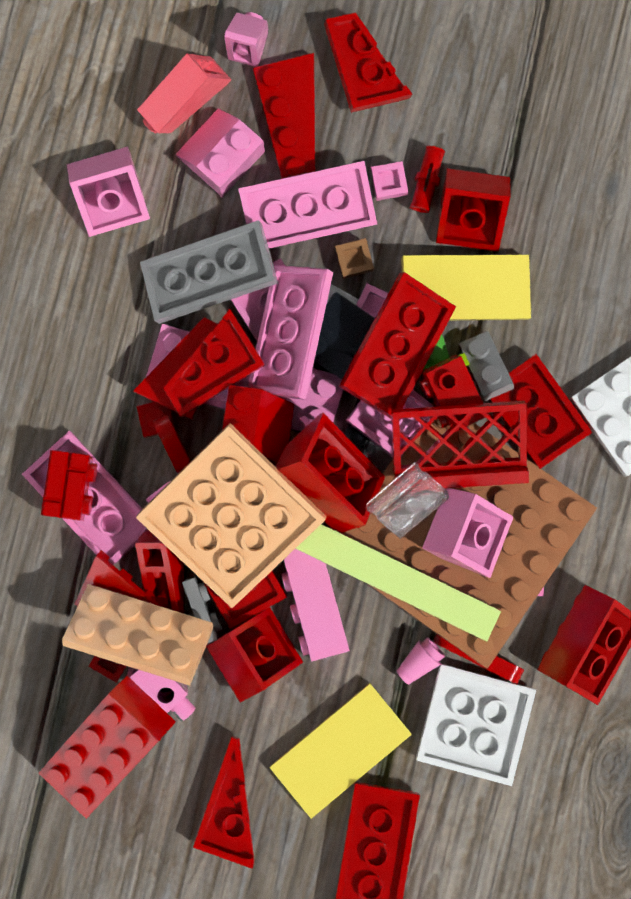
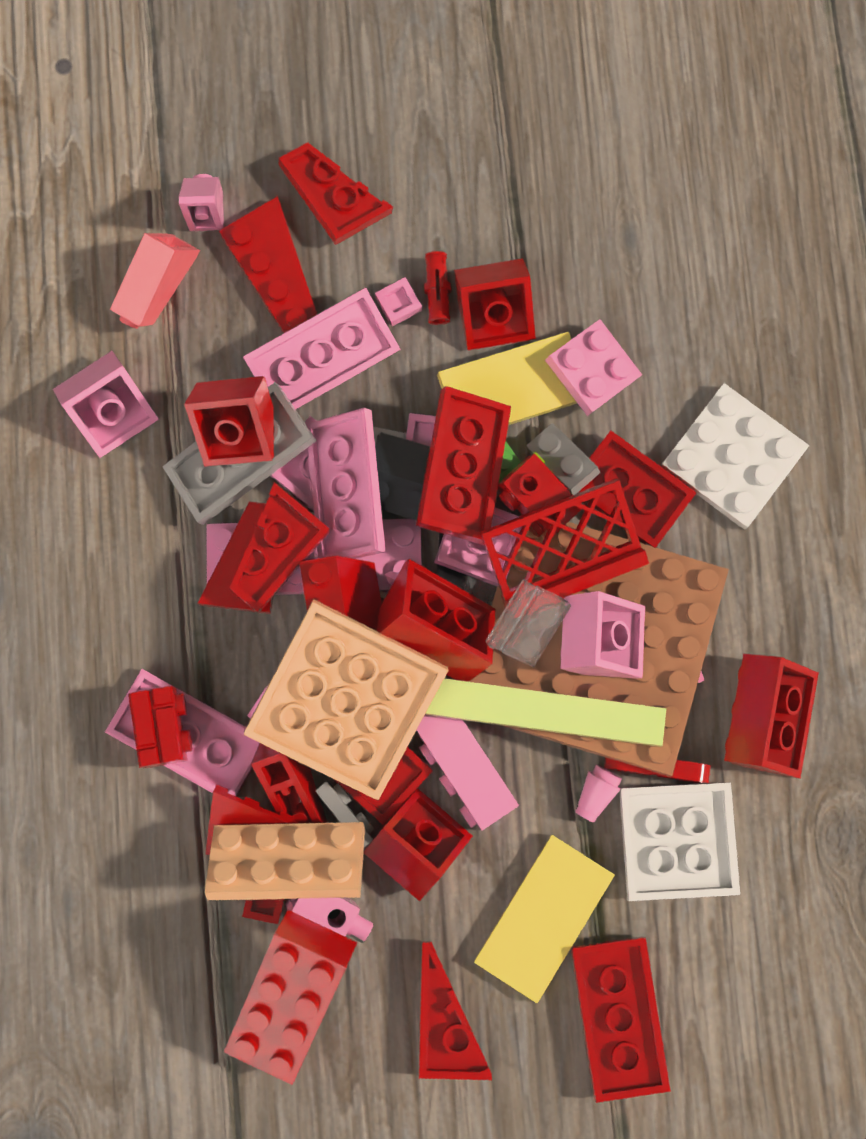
camera: 20 degrees left, 5 degrees down
red plate [136,402,175,438] -> none
red beam [153,414,191,473] -> none
bright pink slope [176,109,265,197] -> none
medium nougat plate [335,238,374,279] -> none
none -> red slope [184,376,274,467]
none -> bright pink plate [545,319,642,416]

